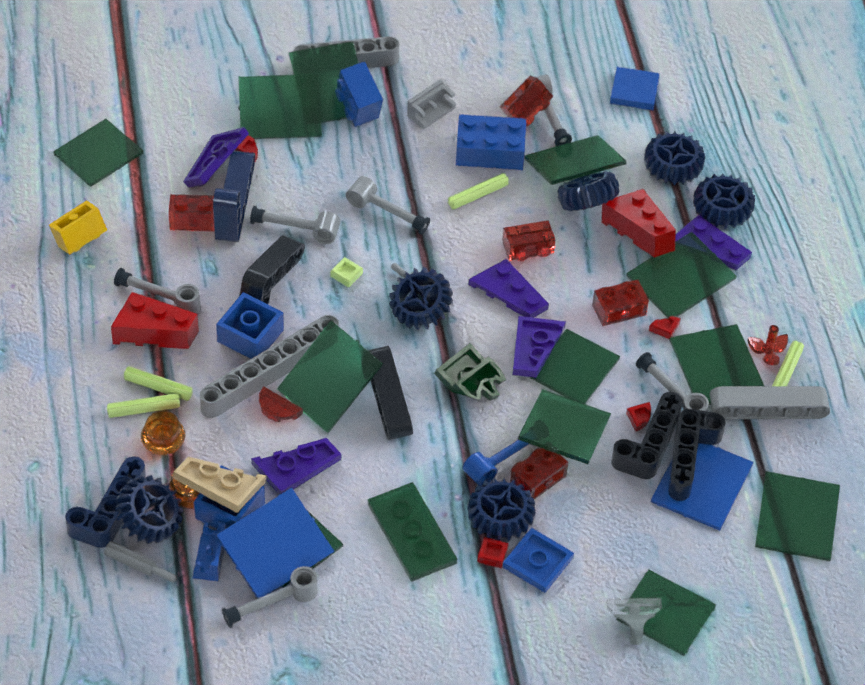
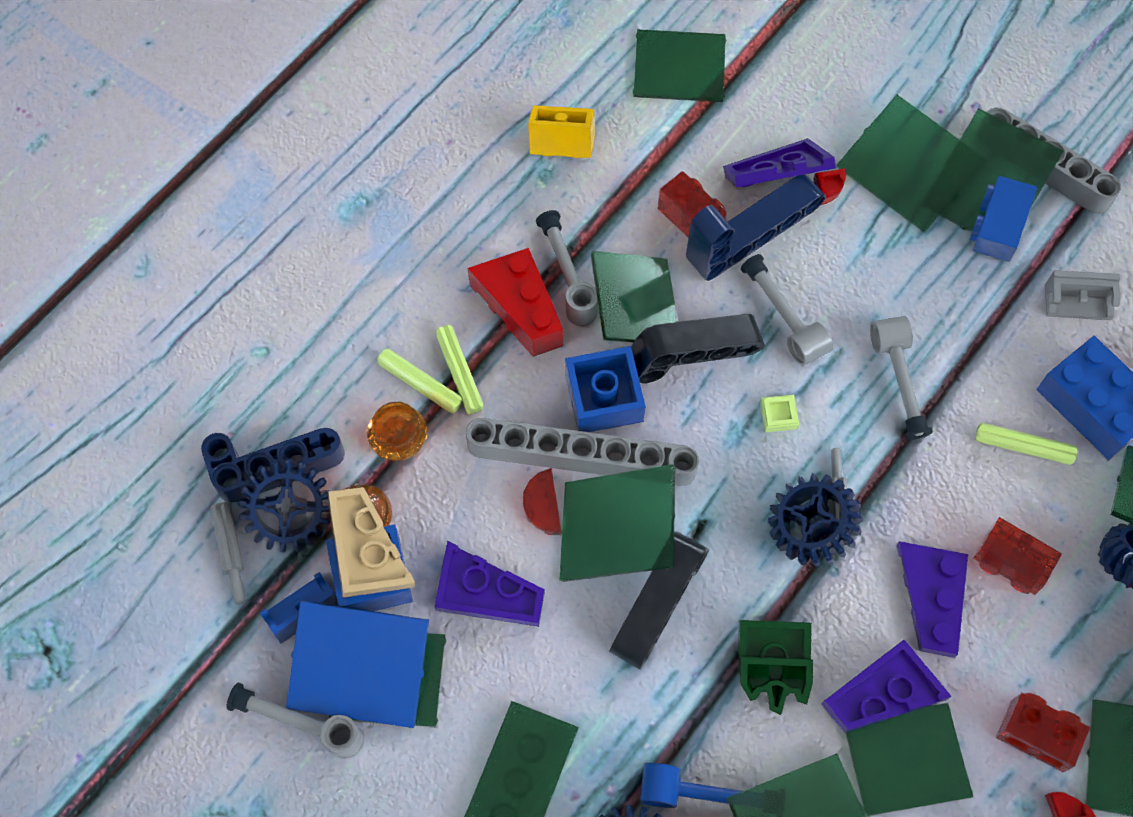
camera: 50 degrees right, 15 degrees up
none -> clear green piece [590,251,678,343]

